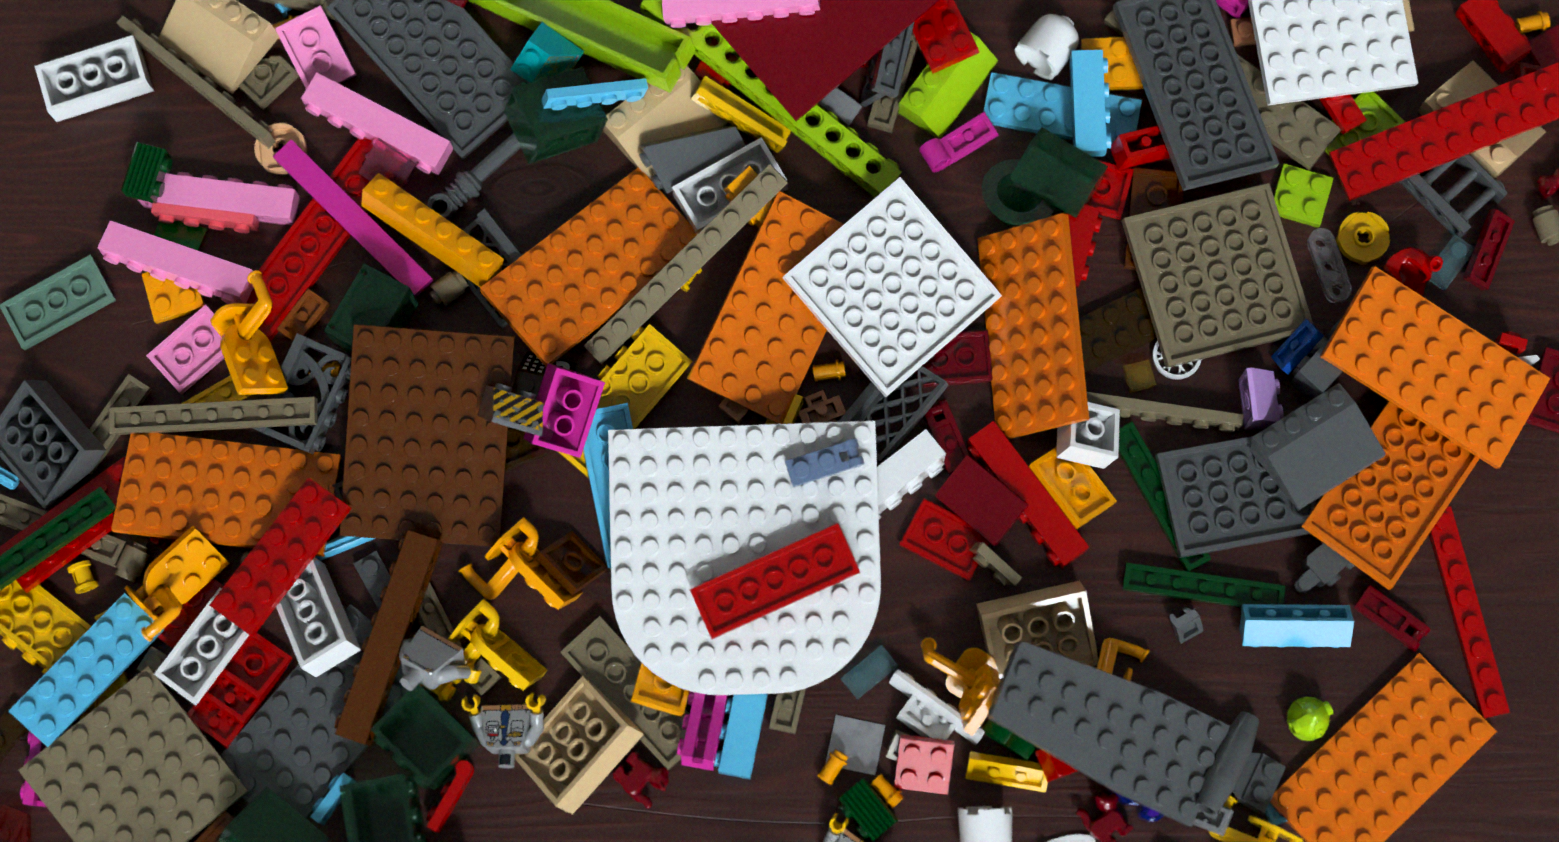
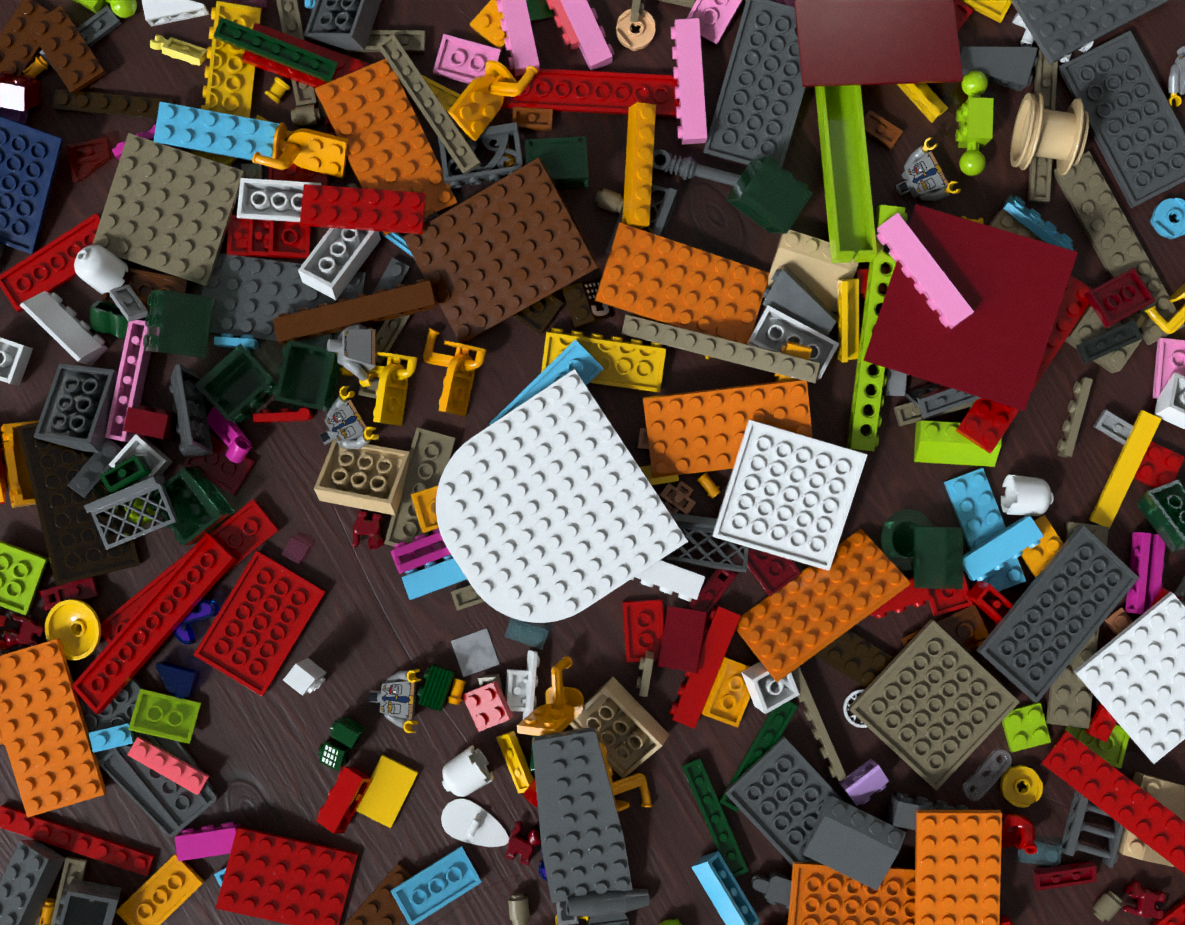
camera: 55 degrees right, 10 degrees up
dark pink tile [272,140,433,298] -> none
clear pink piece [359,138,416,188] -> none
slope [477,383,543,436] -> none
teal slope [511,22,584,84] -> none
dark pink slope [524,363,605,458] -> none
reddish brown plate [536,531,607,595] -> none
medium azure plate [541,78,648,110] -> none
red plate [690,523,861,640] -> none
sand blue plate [785,438,865,488] -> none
light orange pin [817,749,849,785] -> none
dark pink plate [919,112,998,172] -> none
clear yellow plate [1123,360,1156,393] -> none
dark grey tile [1169,607,1203,644] -> none
blue plate [1271,318,1324,374] -> none

